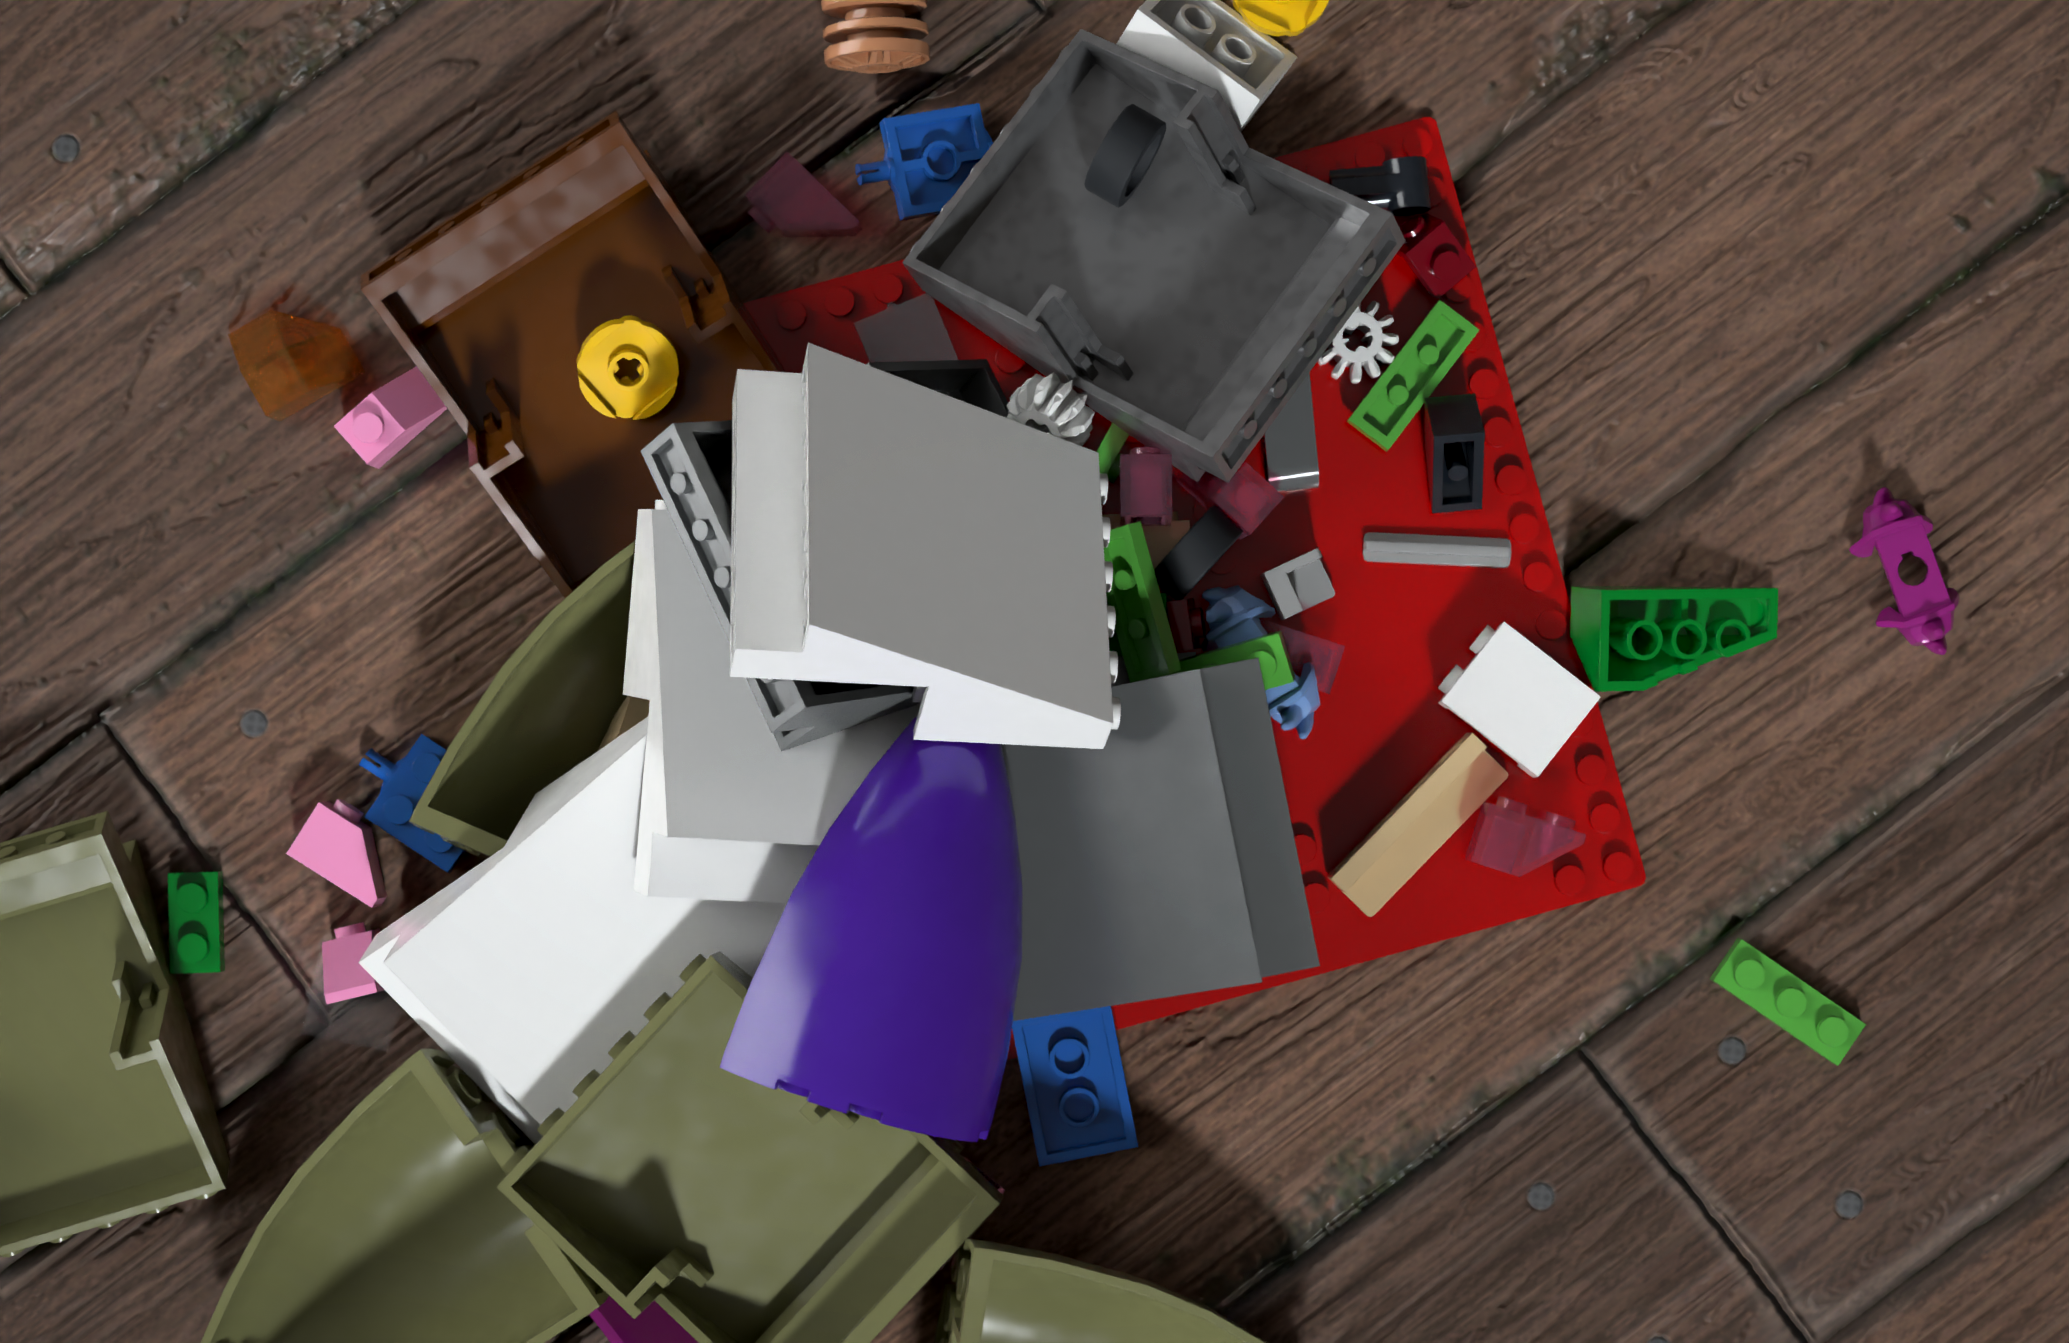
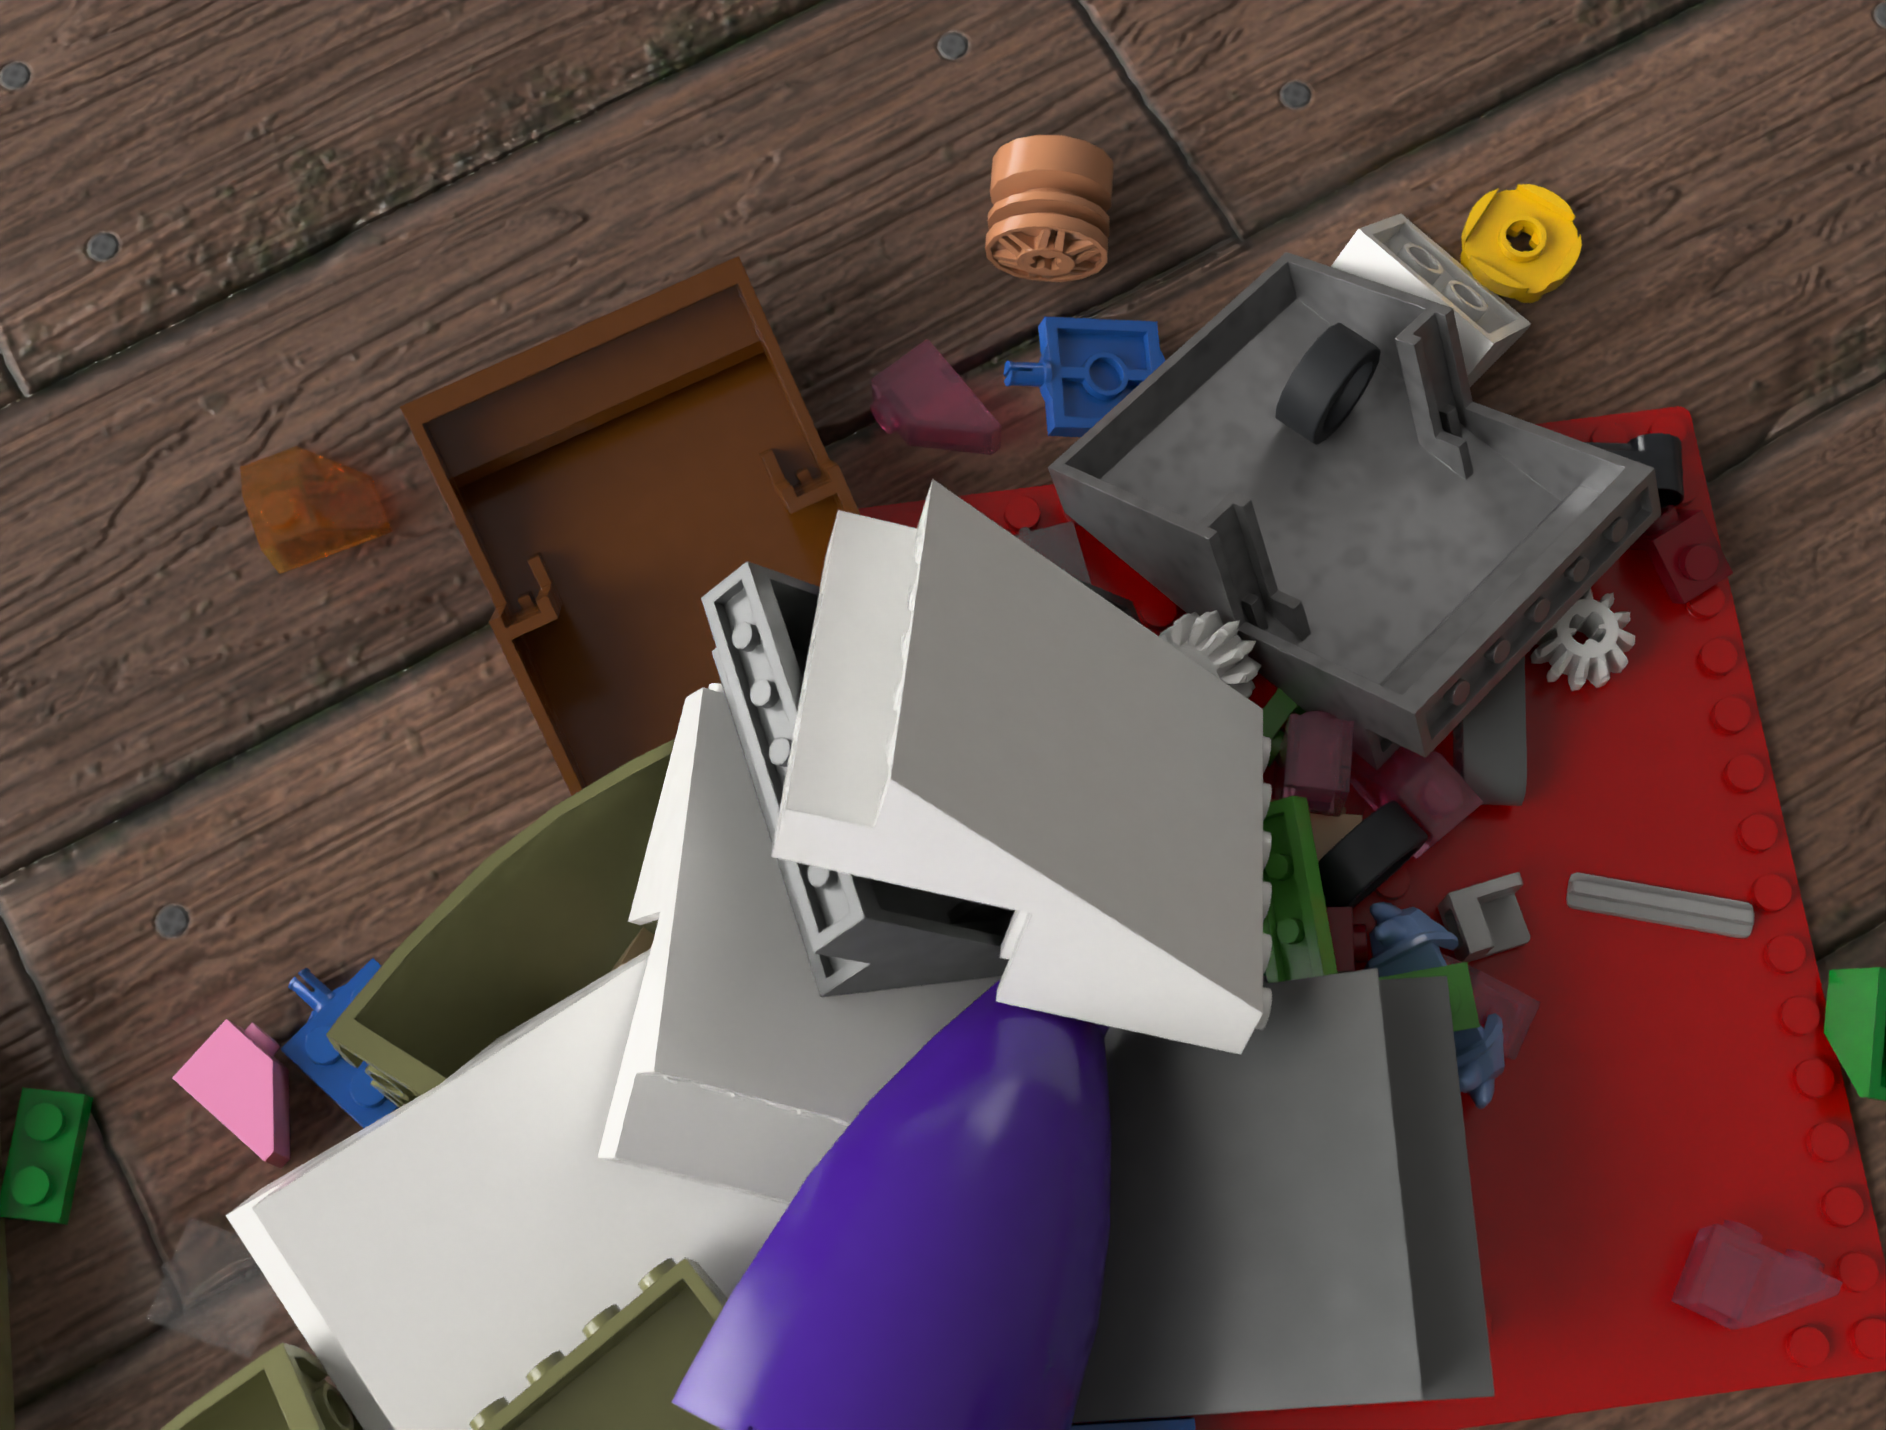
camera: 10 degrees right, 15 degrees down
bright pink slope [322,922,384,1004] -> none
bright pink slope [334,366,447,469] -> none
yellow plate [576,315,679,420] -> none
tan panel [1327,733,1508,917] -> none
bright green plate [1346,300,1479,452] -> none
black slope [1424,393,1485,513] -> none
white panel [1438,622,1601,778] -> none

